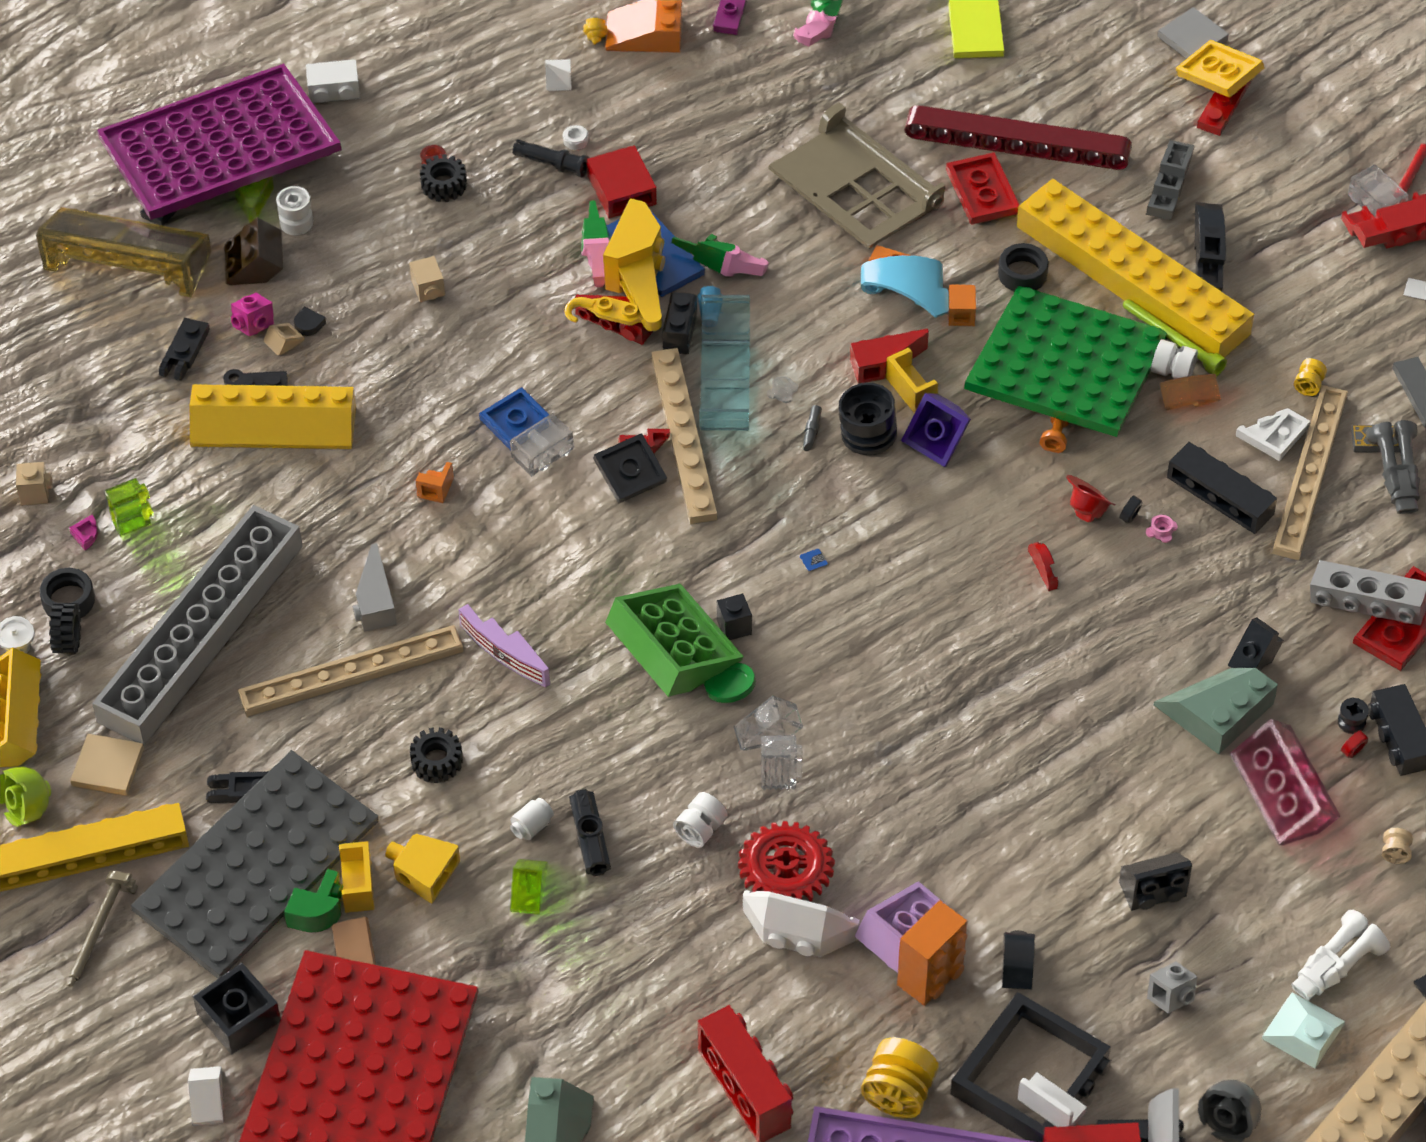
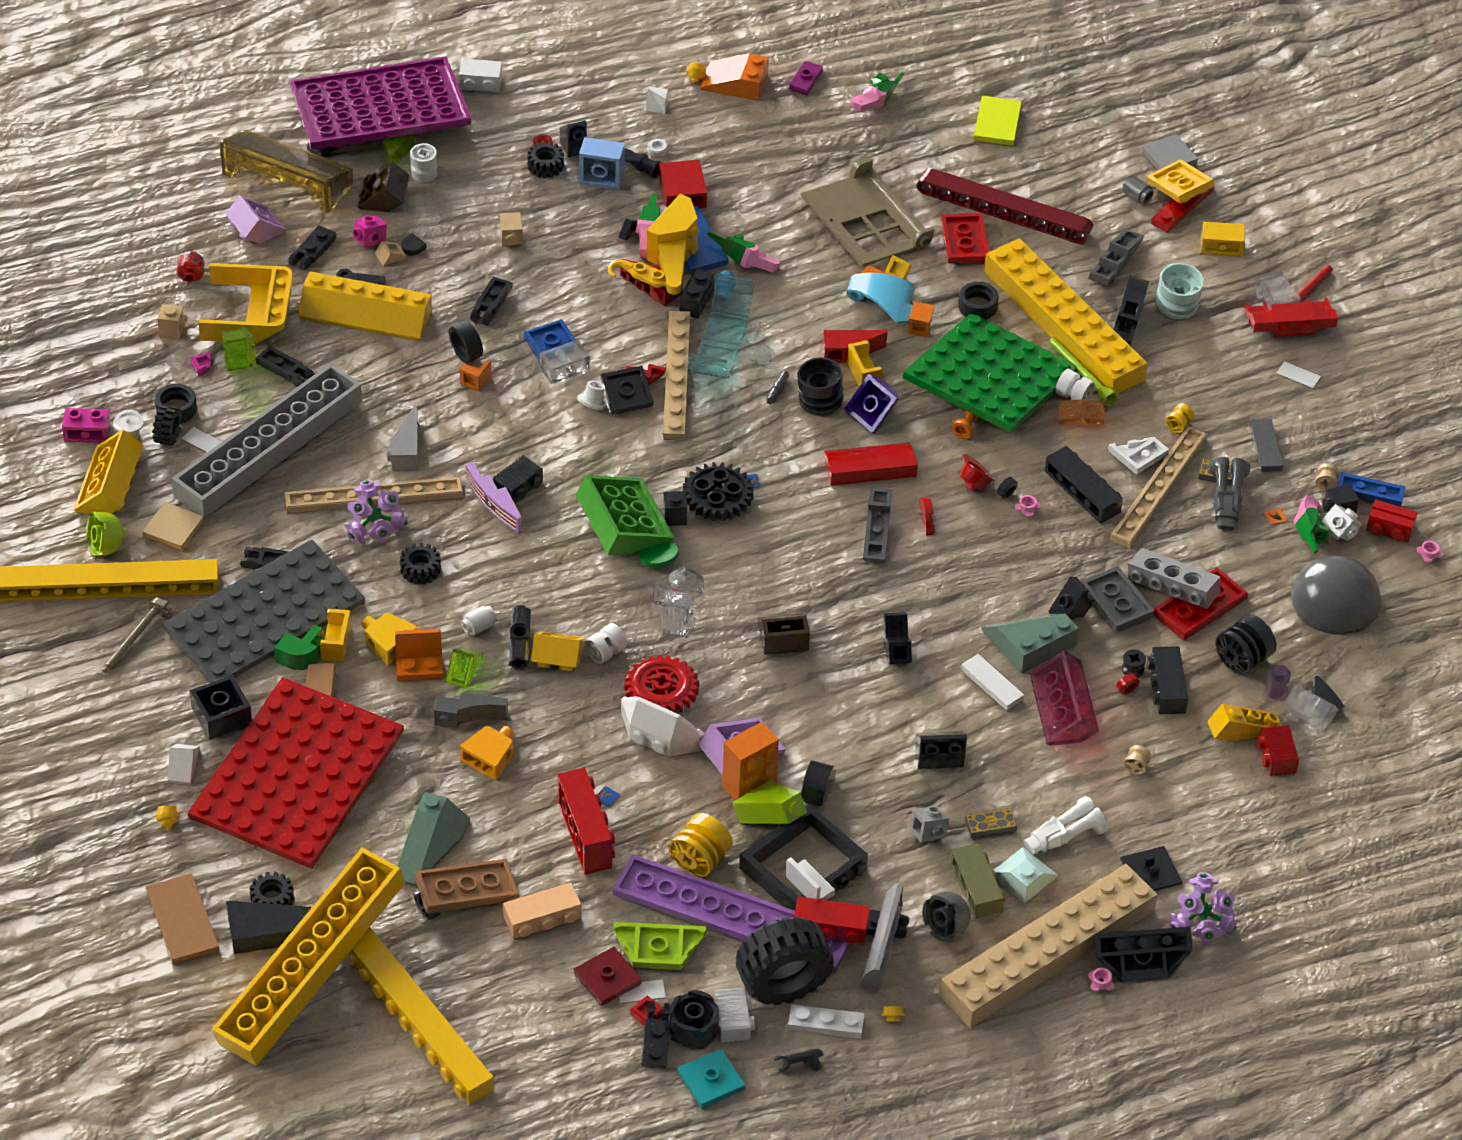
camera: 10 degrees right, 5 degrees down
none -> red head [176,251,205,282]
none -> white sticker [181,427,221,452]
none -> yellow windscreen [198,263,293,343]
none -> lavender slope [226,195,287,244]
none -> black hinge [256,346,315,387]
none -> lavender plant [345,480,408,544]
none -> orange bracket [395,629,443,682]
none -> dark grey slope [434,692,508,728]
none -> black tyre [449,320,483,363]
none -> light orange torso [460,726,514,781]
none -> black hinge [470,277,513,325]
none -> black brick [493,455,543,502]
none -> yellow slope [531,631,586,671]
none -> black slope [560,120,587,157]
none -> white piece [577,381,607,410]
none -> light blue brick [579,137,625,190]
none -> blue sticker [598,786,620,806]
none -> black tile [618,218,638,240]
none -> black gear [683,462,754,521]
none -> lime slope [732,780,807,824]
none -> dark brown slope [757,613,810,655]
none -> red slope [823,442,918,485]
none -> dark grey slope [863,487,892,562]
none -> black brick [883,612,912,665]
none -> yellow plate [884,255,913,280]
none -> olive brick [951,843,1006,919]
none -> white tile [961,654,1024,711]
none -> dark grey tile [965,808,1017,838]
none -> dark grey plate [1081,566,1154,632]
none -> flat silver brick [1123,176,1154,204]
none -> light aqua wheel [1155,263,1204,319]
none -> yellow panel [1201,222,1245,256]

